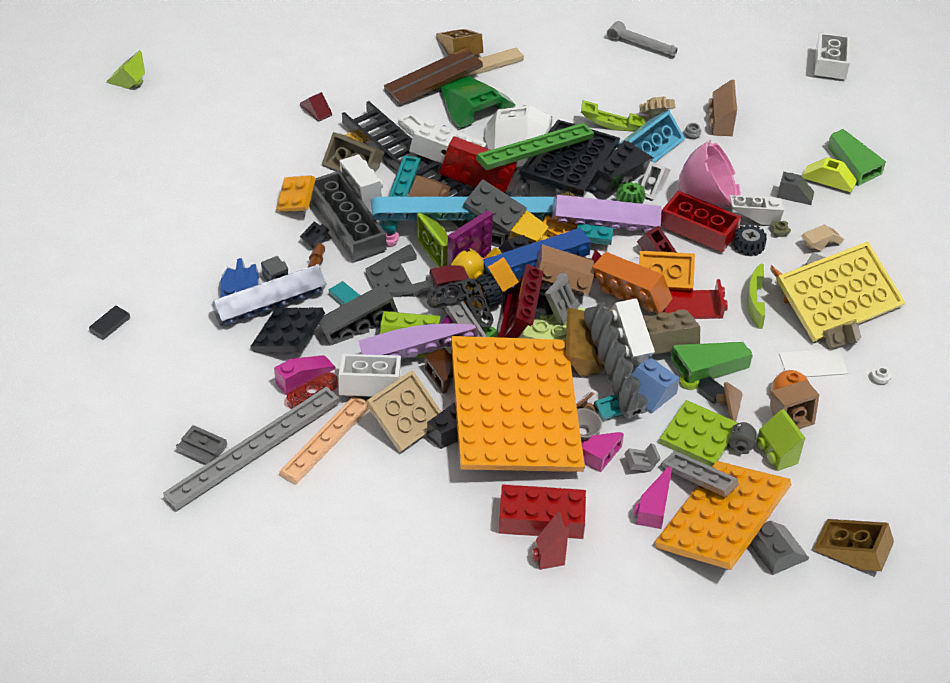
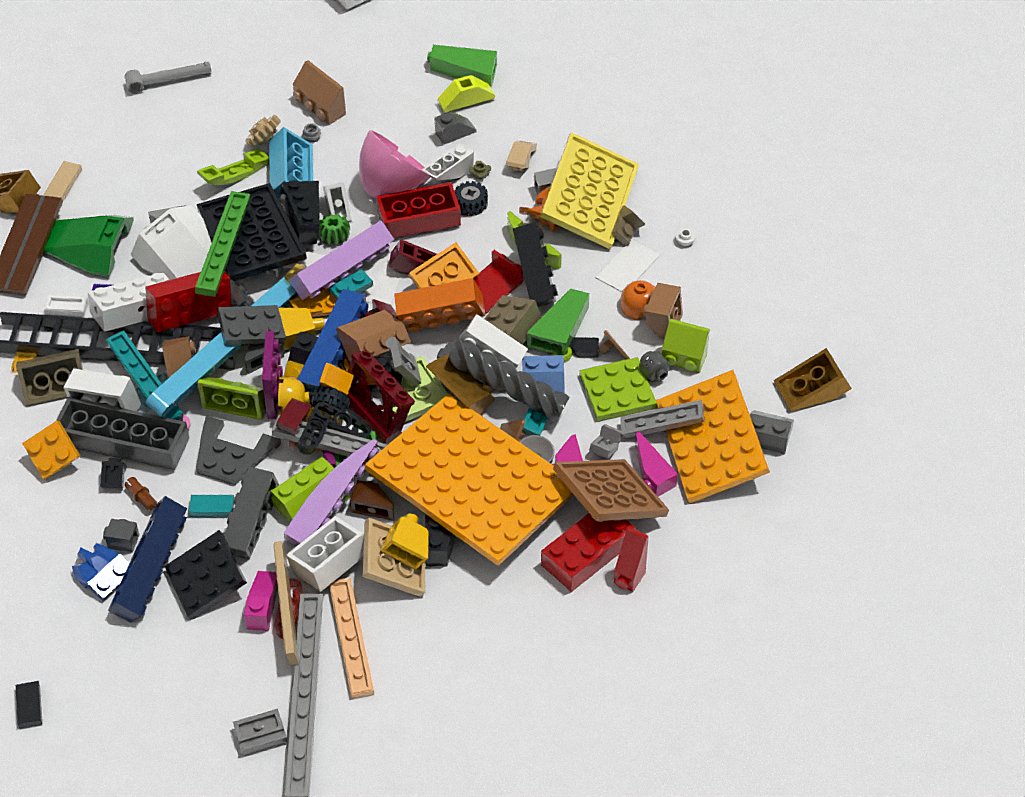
camera: 45 degrees left, 5 degrees up
none -> tan tile [273,541,299,666]
none -> yellow torso [381,514,428,569]
none -> black wedge [512,222,558,307]
none -> medium nougat plate [553,459,669,522]

